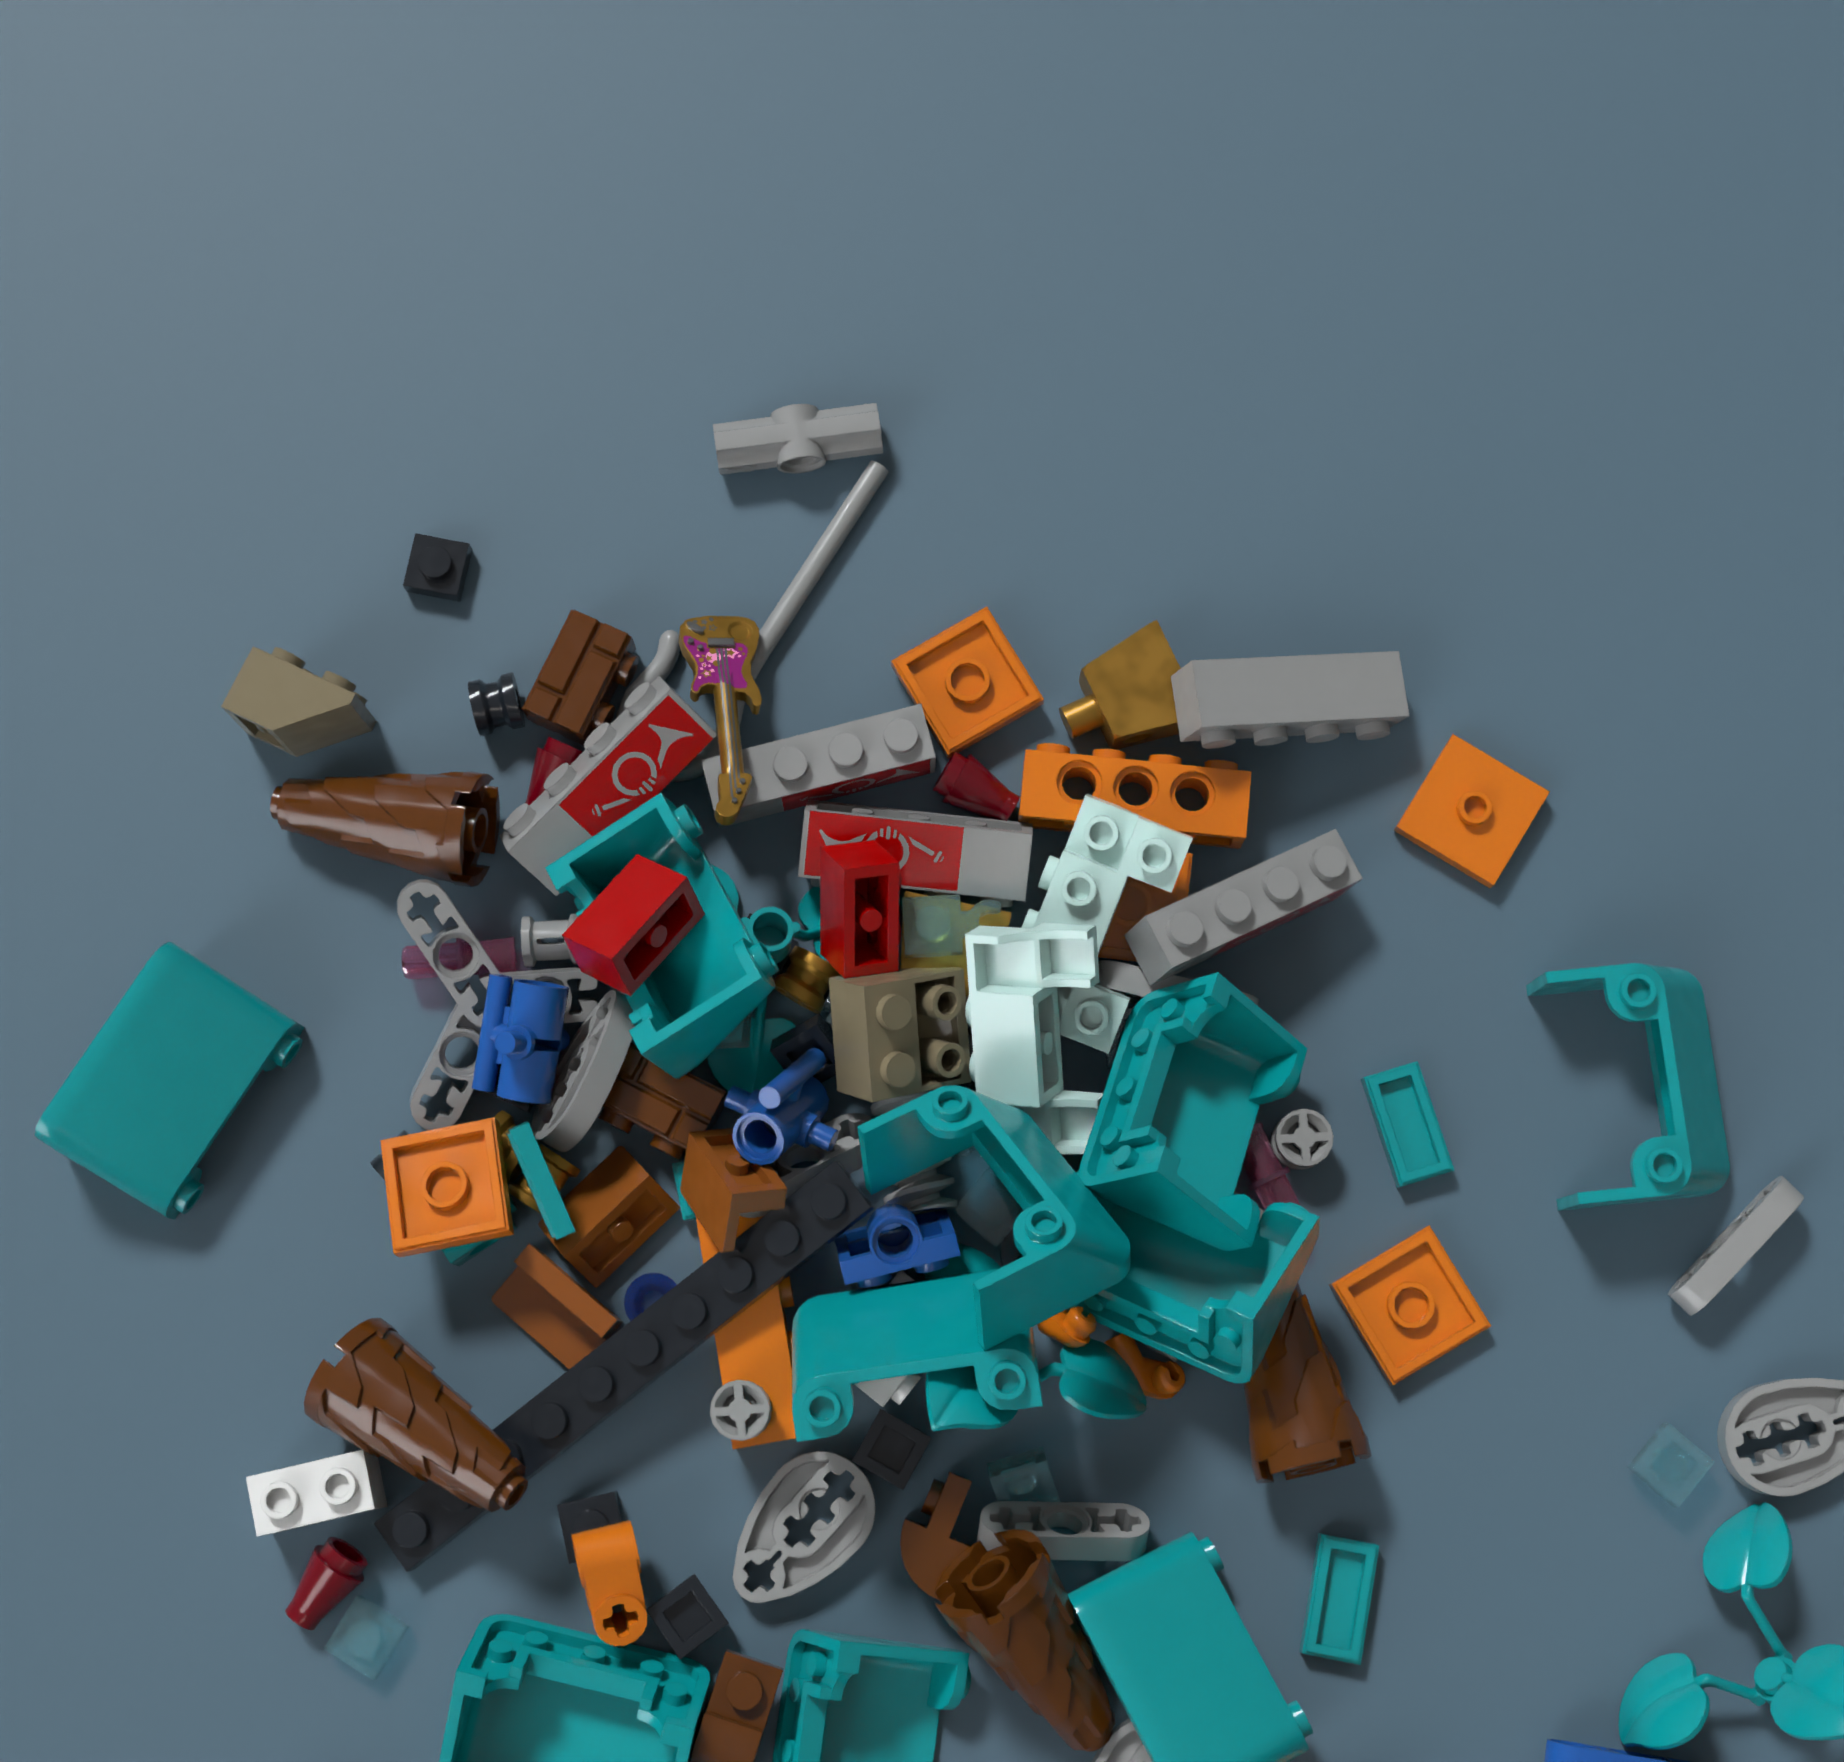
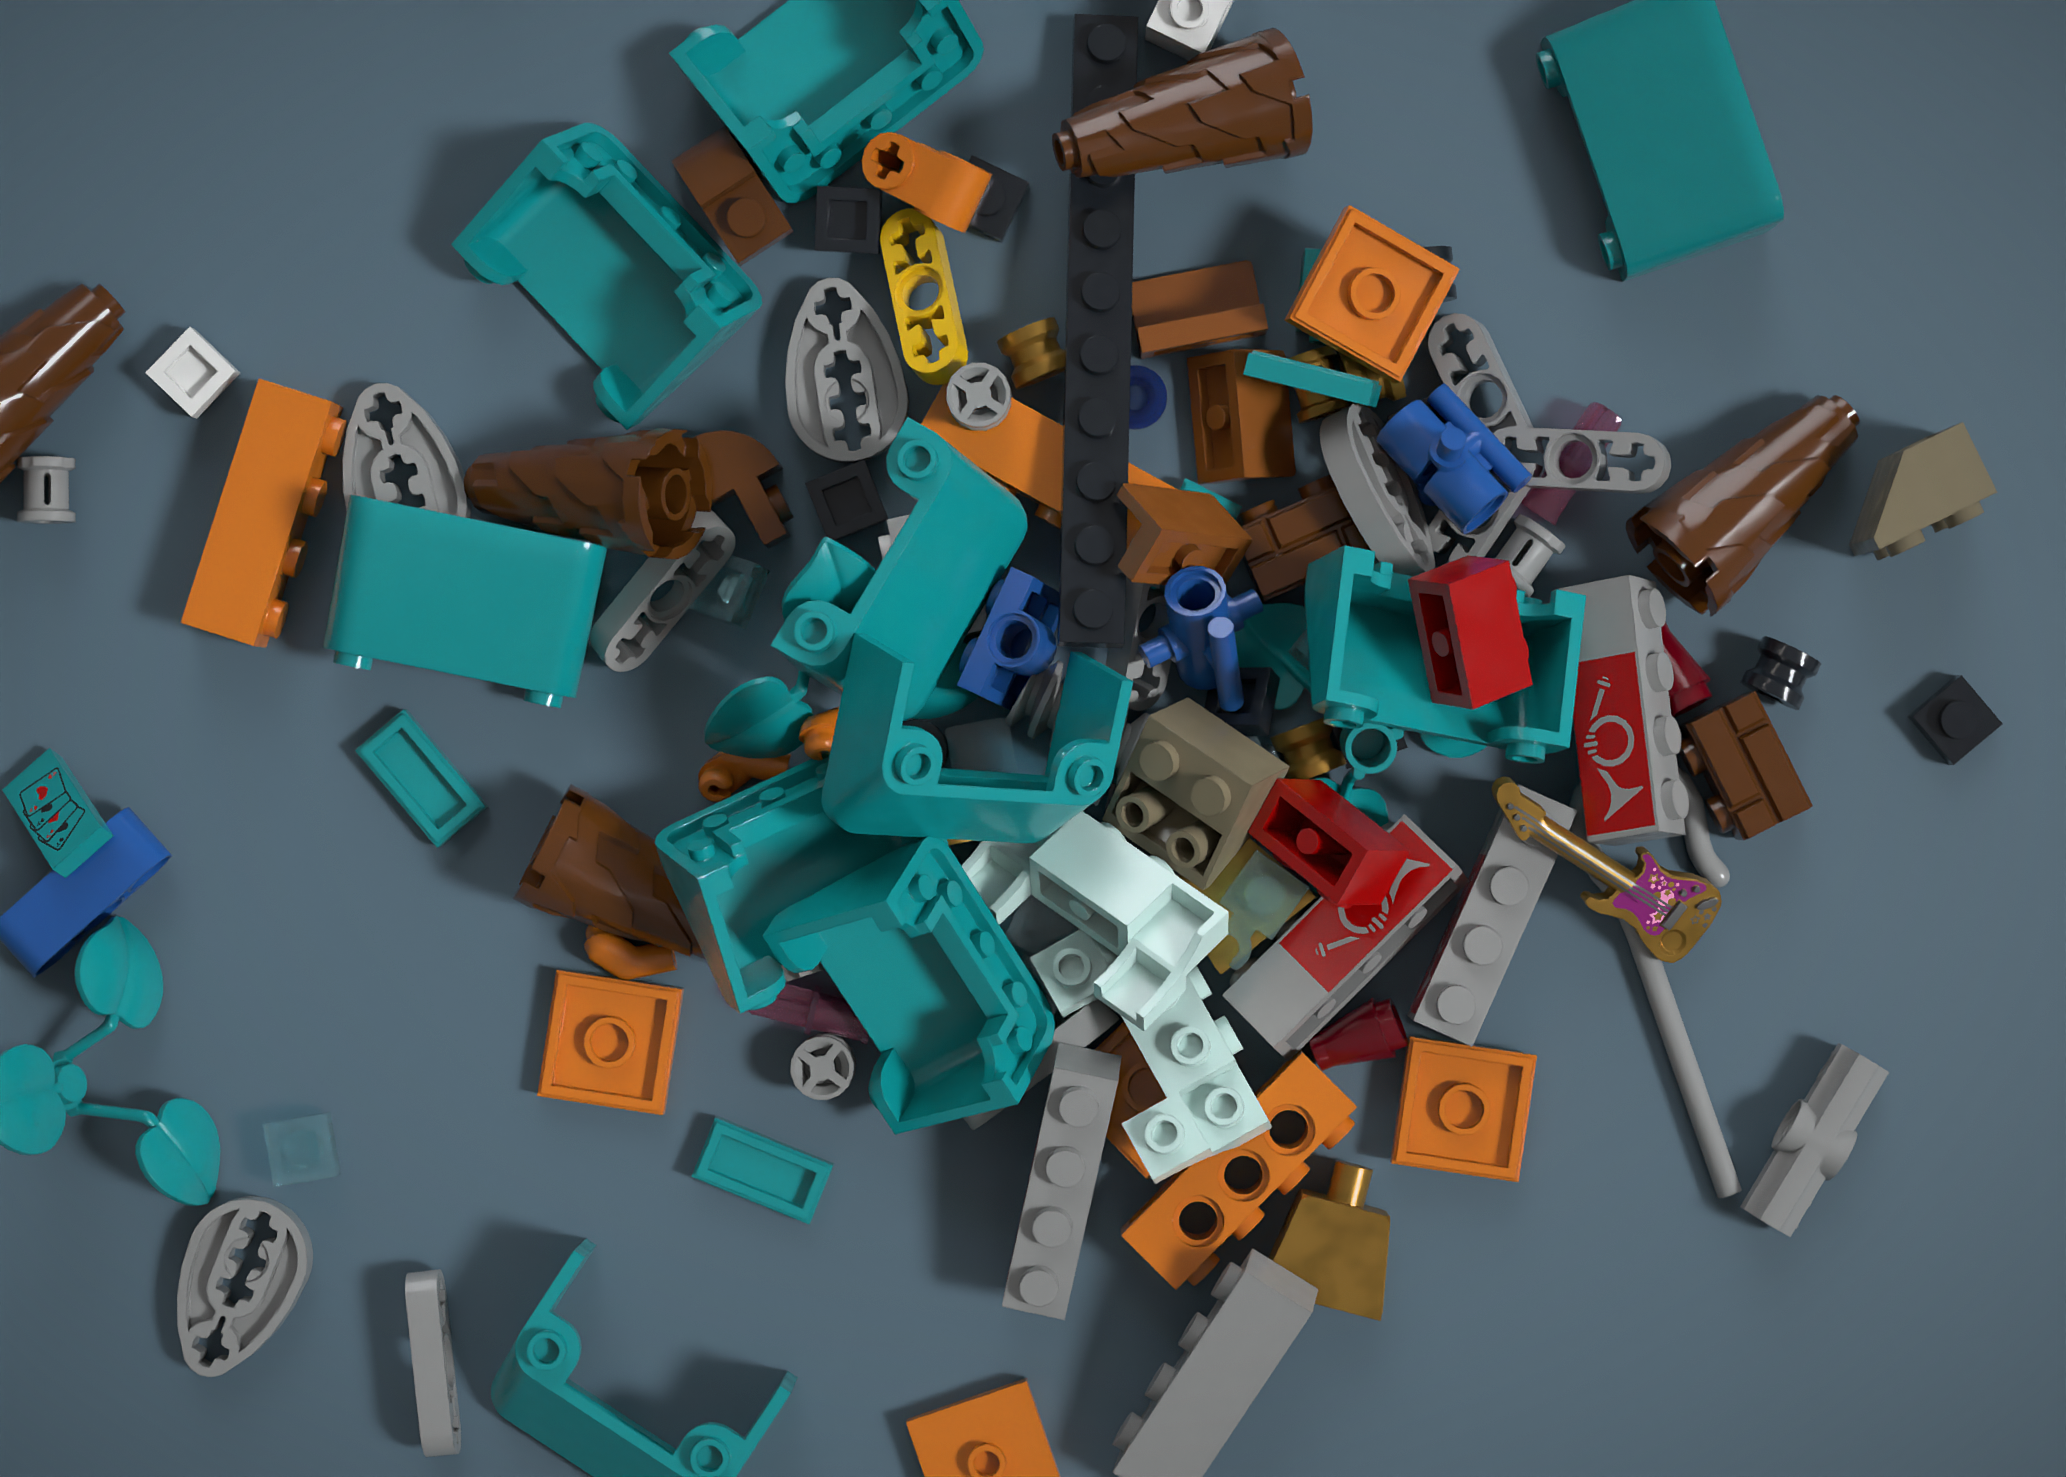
camera: 130 degrees right, 10 degrees up
none -> orange arm [584,925,677,980]
none -> yellow beam [880,208,968,385]
none -> pearl gold wheel [997,317,1065,389]
none -> clear light blue plate [1005,895,1079,954]

